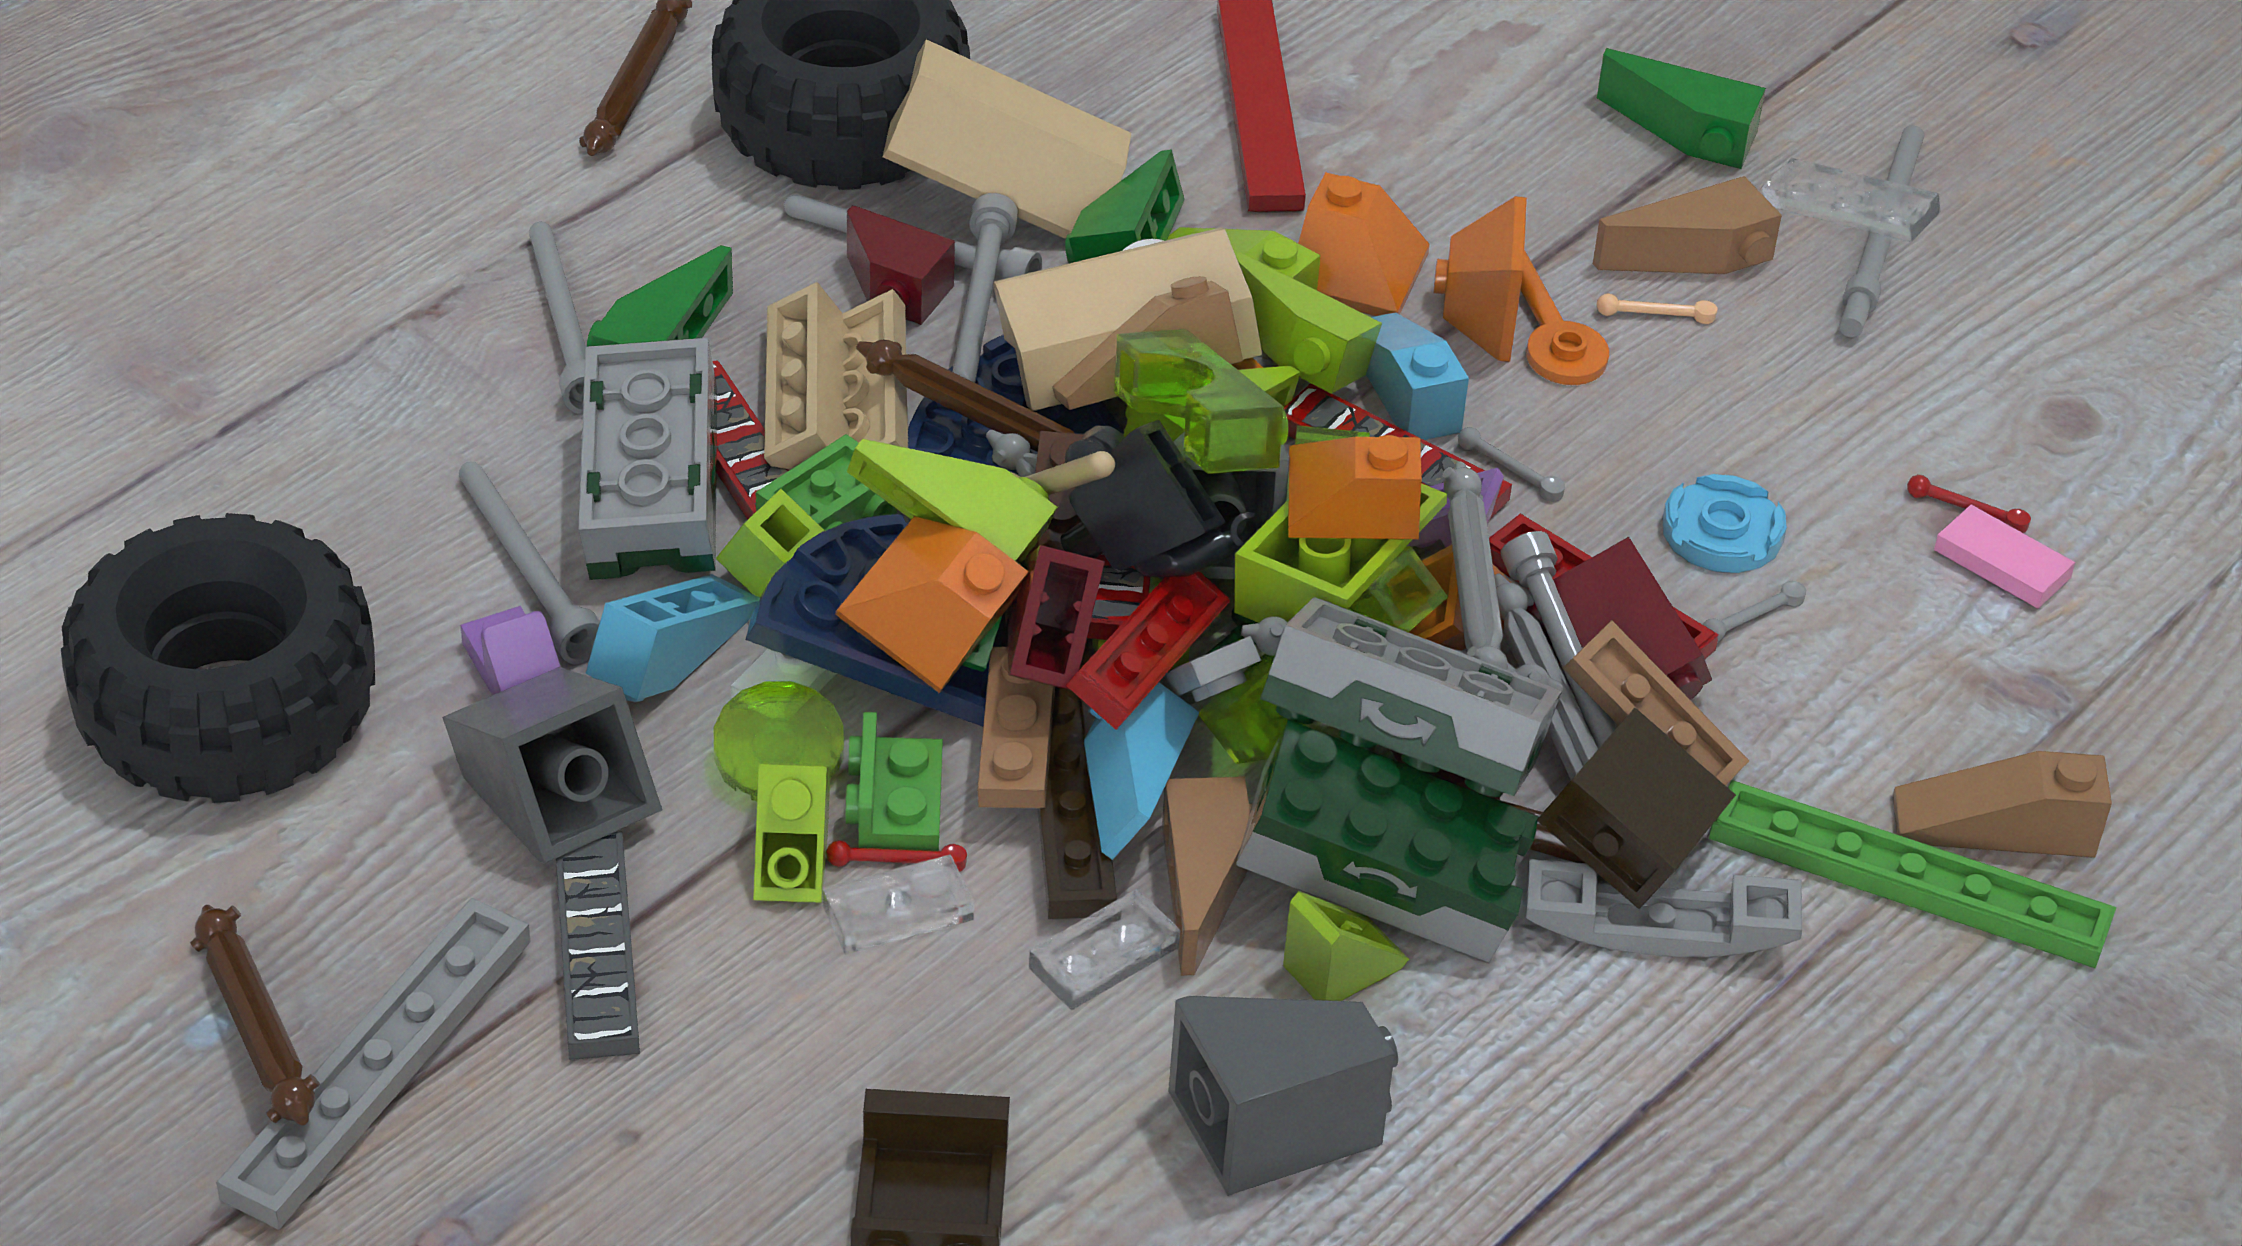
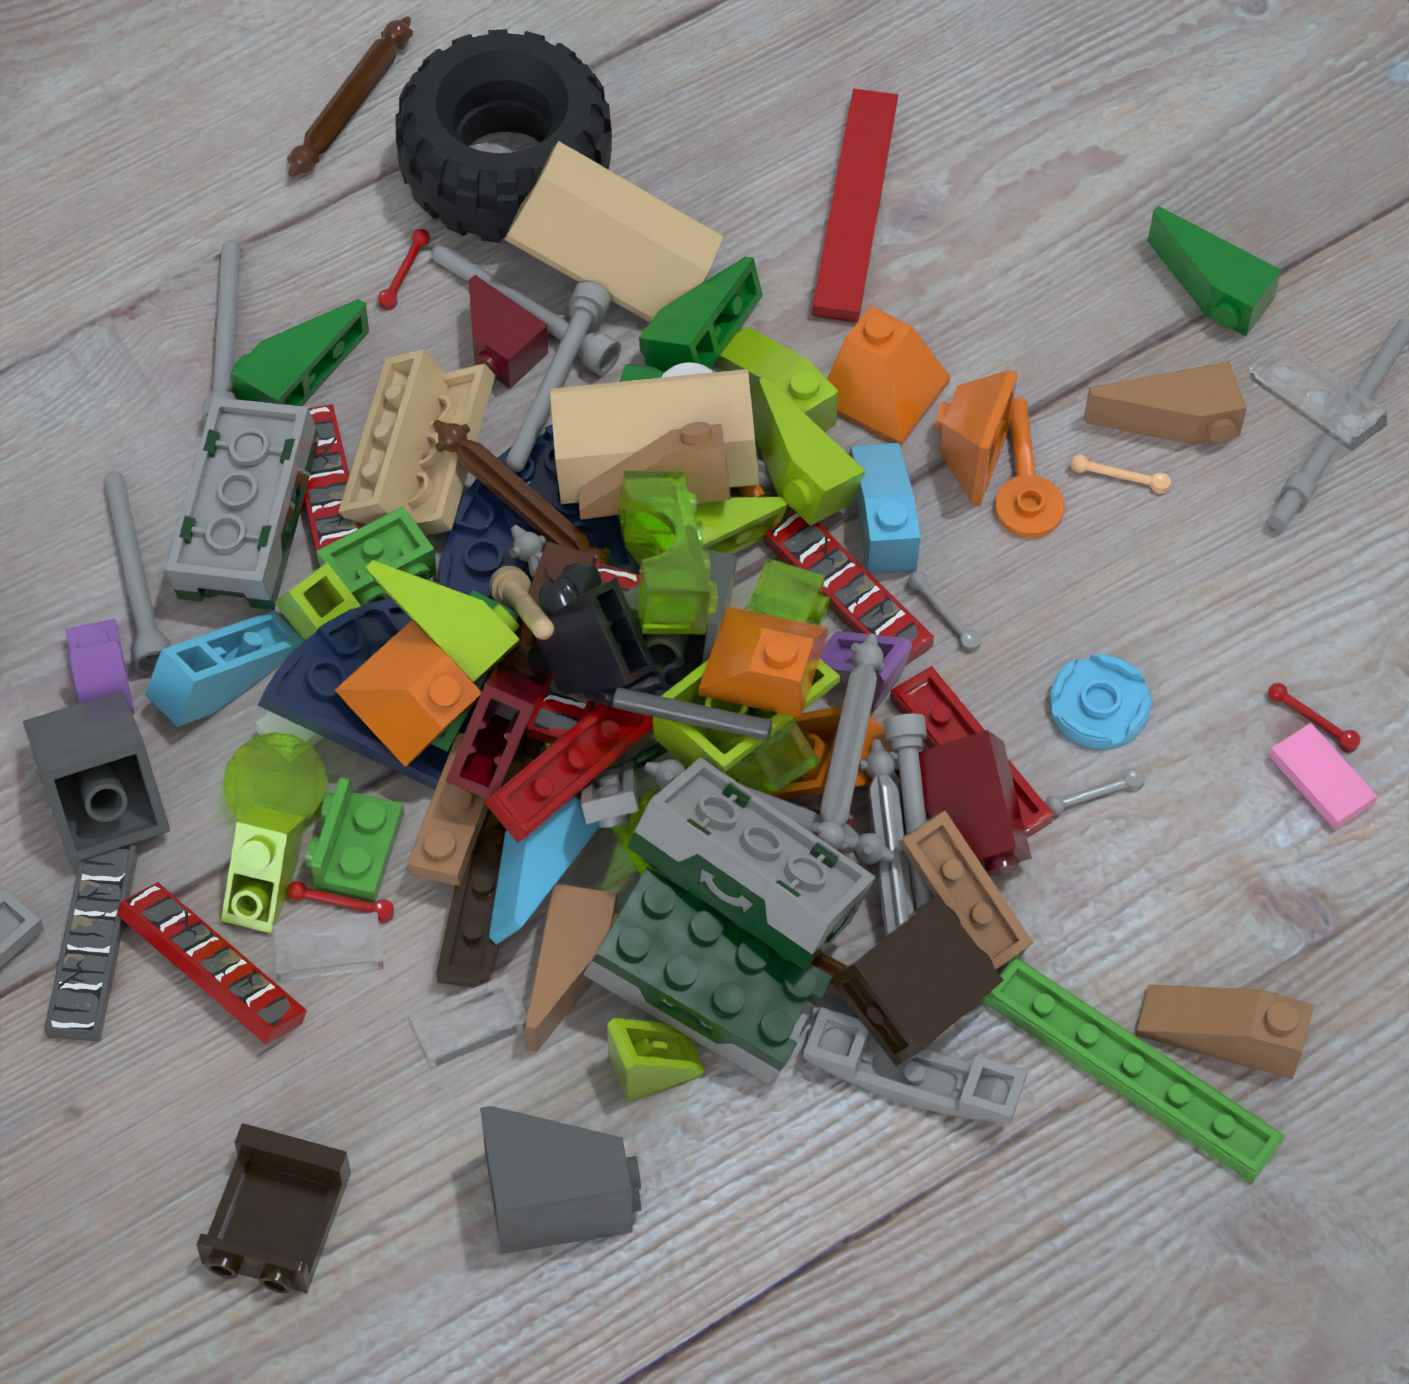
camera: 15 degrees right, 15 degrees up
none -> red tile [117,882,307,1044]
none -> red hinge [378,229,430,310]
none -> dark grey bar [613,687,773,741]

